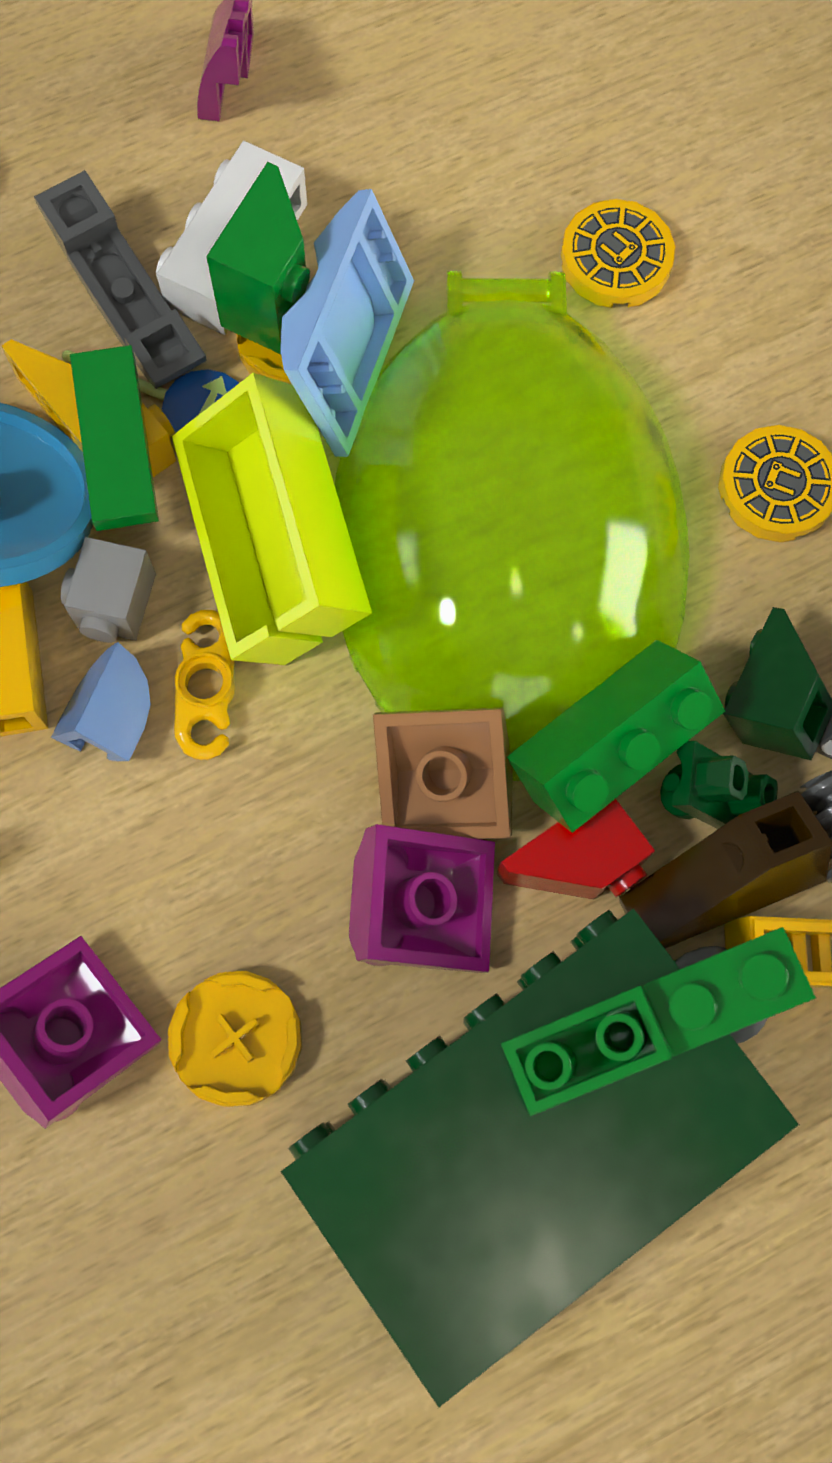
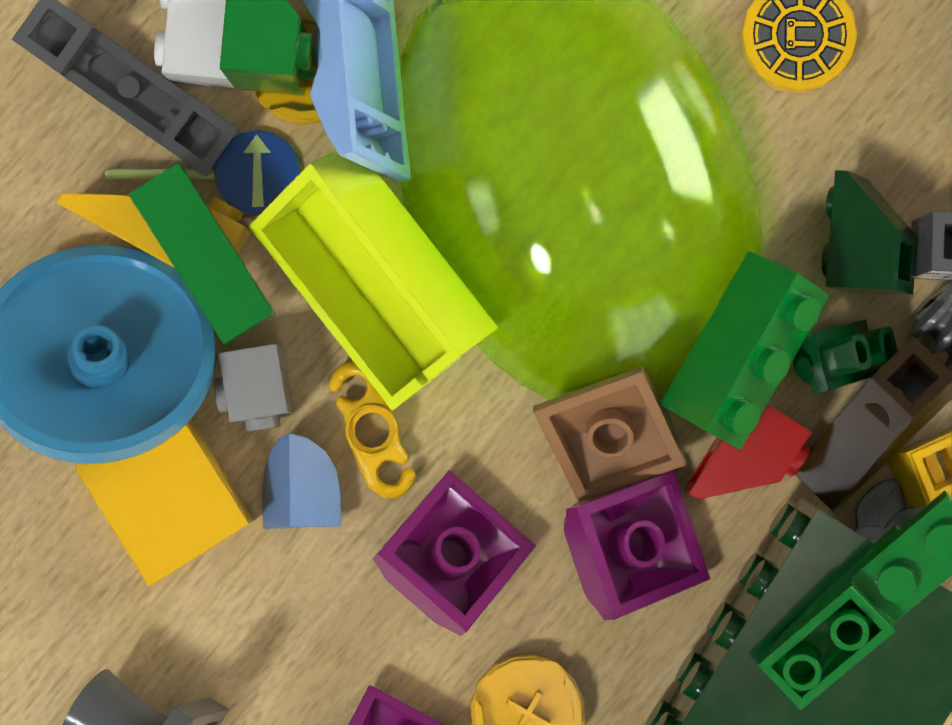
camera: 25 degrees left, 15 degrees up
none -> magenta slope [373,470,536,636]

